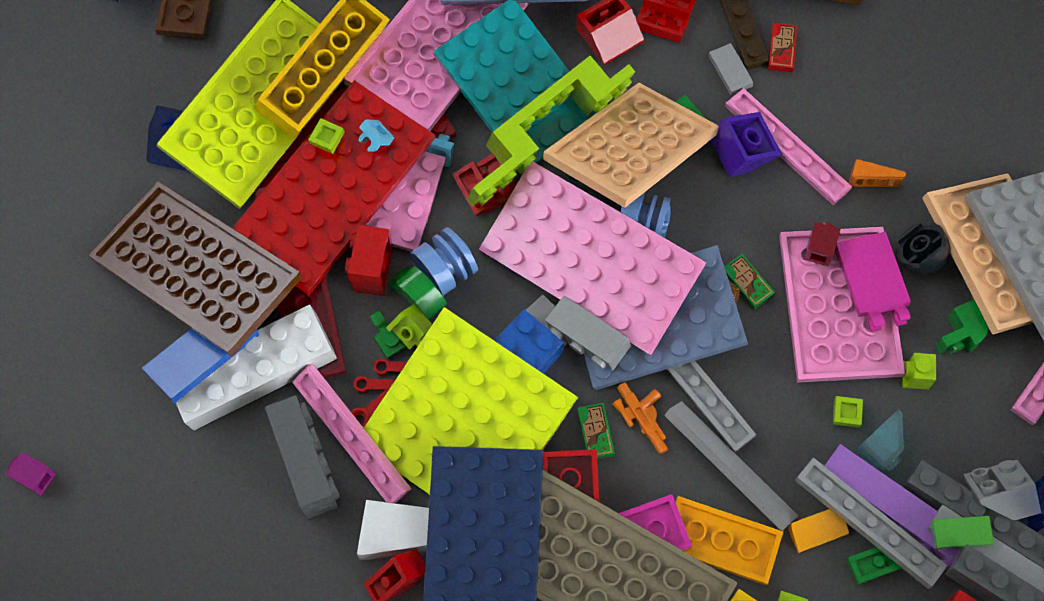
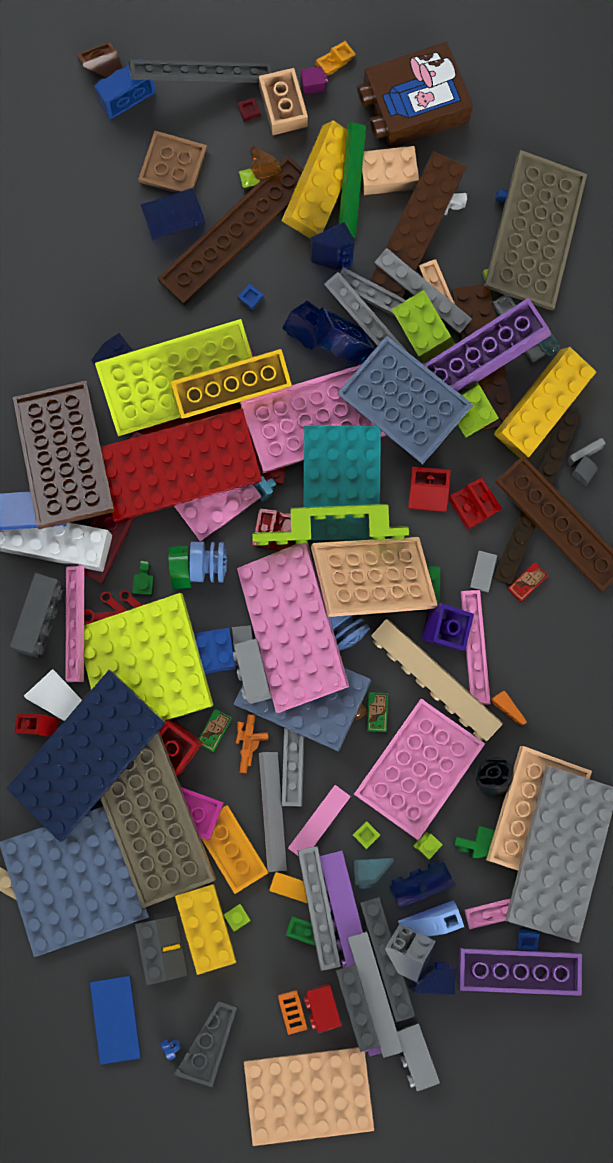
camera: 35 degrees right, 10 degrees up
lime plate [309,118,345,154] -> none
red brick [345,225,394,296] -> none
medium azure tile [359,120,394,152] -> none
lime brick [386,304,432,350] -> none
dark red brick [804,222,840,267] -> none
dark pink tile [835,231,911,332] -> none
bright green tile [931,516,994,550] -> none
none -> bright pink tile [288,785,351,856]
none -> tan brick [371,618,503,741]
none -> clear blue slope [389,860,456,909]
none -> light blue slope [398,900,464,936]

